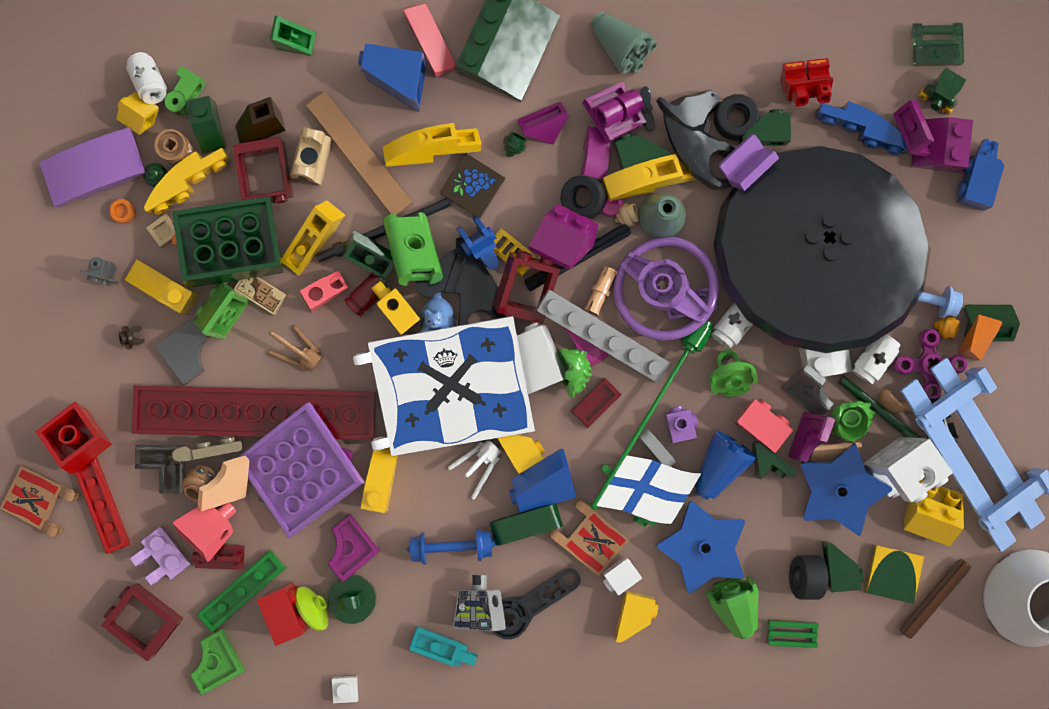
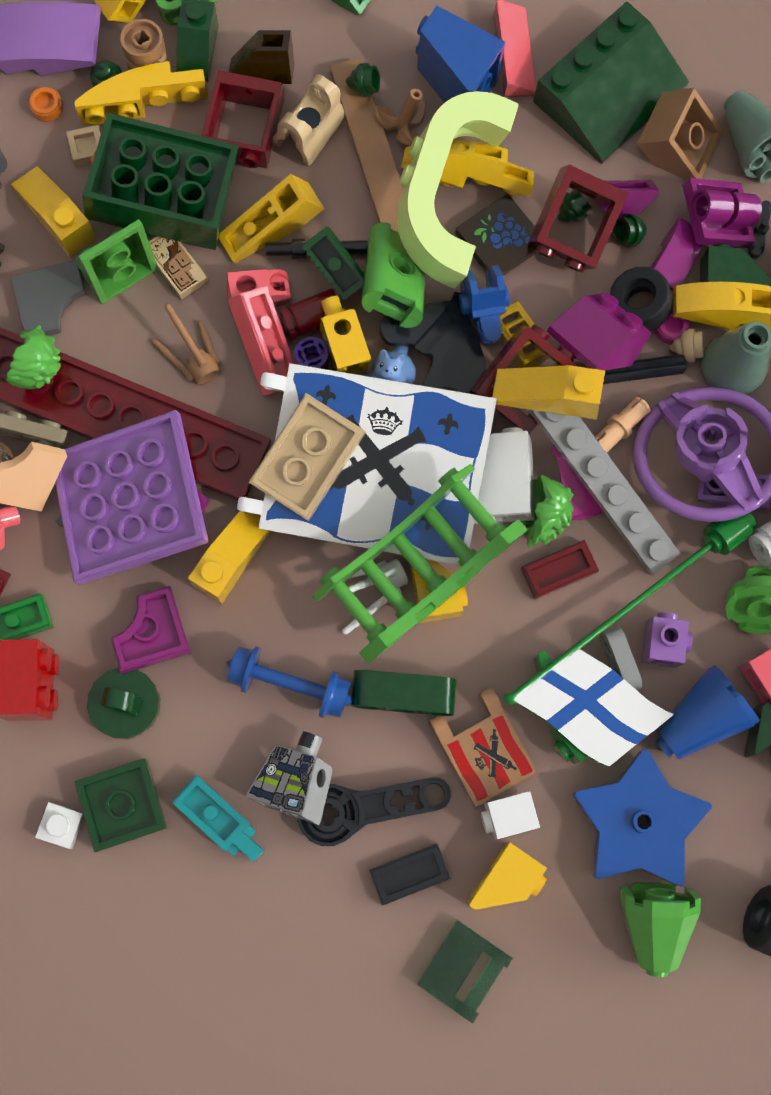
camera: 15 degrees right, 10 degrees down
lime dish [295,586,329,631] -> none
blue slope [509,448,576,513] -> none
green tile [768,620,819,648] -> none
none -> bright green hair [5,325,61,389]
none -> dark green plate [74,758,168,852]
none -> coral slope [228,286,295,396]
none -> tan tile [249,393,366,521]
none -> dark purple wheel [294,337,329,370]
none -> bright green fence [312,464,527,664]
none -> dark green plate [346,63,380,97]
none -> black tile [369,844,451,906]
none -> medium nougat plant [375,89,425,146]
none -> yellowish green arch [397,92,519,289]
none -> clear green plate [417,920,513,1023]
none -> yellow slope [492,365,605,420]
none -> dark red window [528,164,628,272]
none -> dark green plate [613,213,647,247]
none -> medium nougat slope [637,88,724,180]

